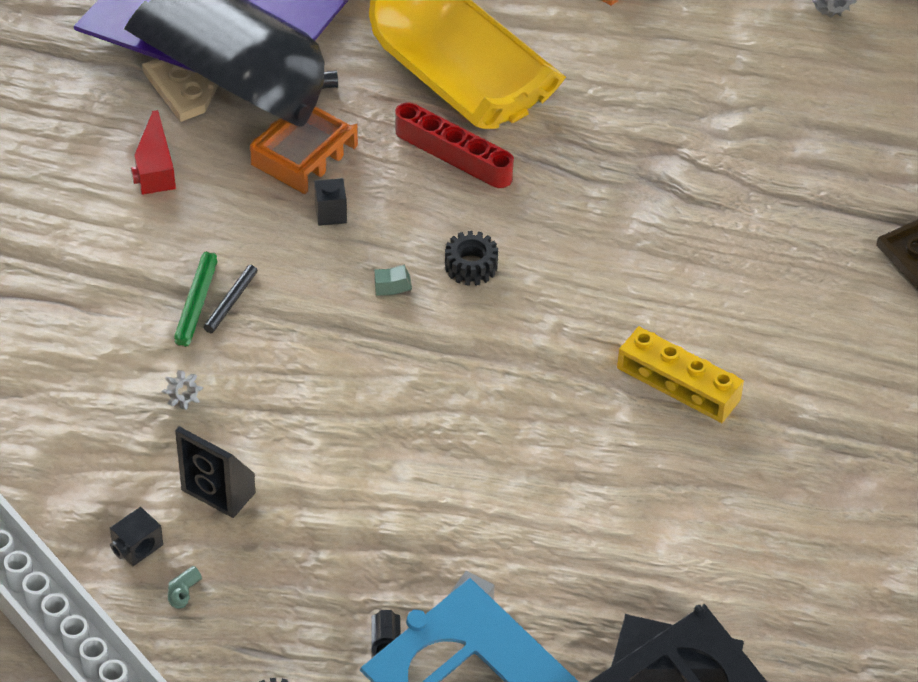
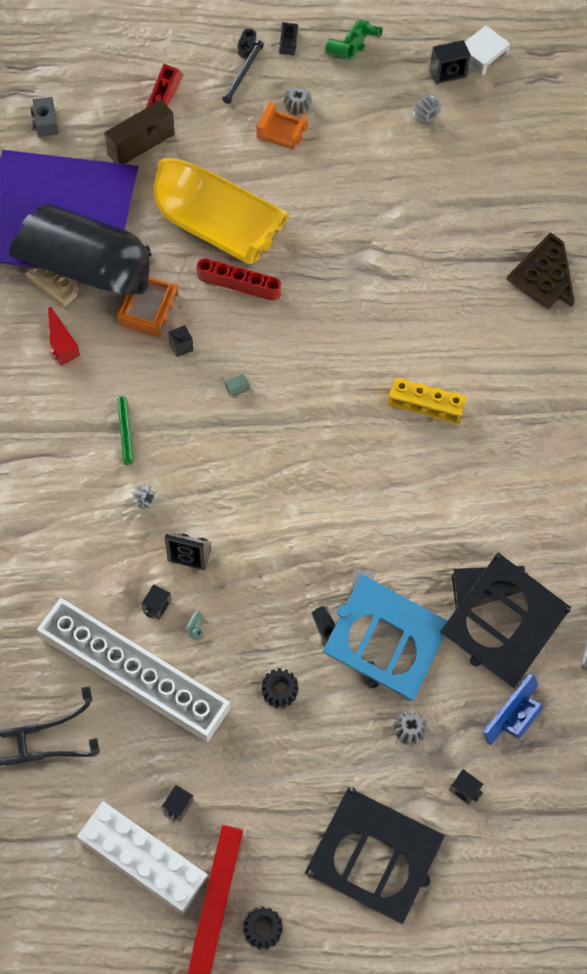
camera: 20 degrees left, 15 degrees up
black bar [203,265,258,334] -> none
black tyre [445,231,498,286] -> none

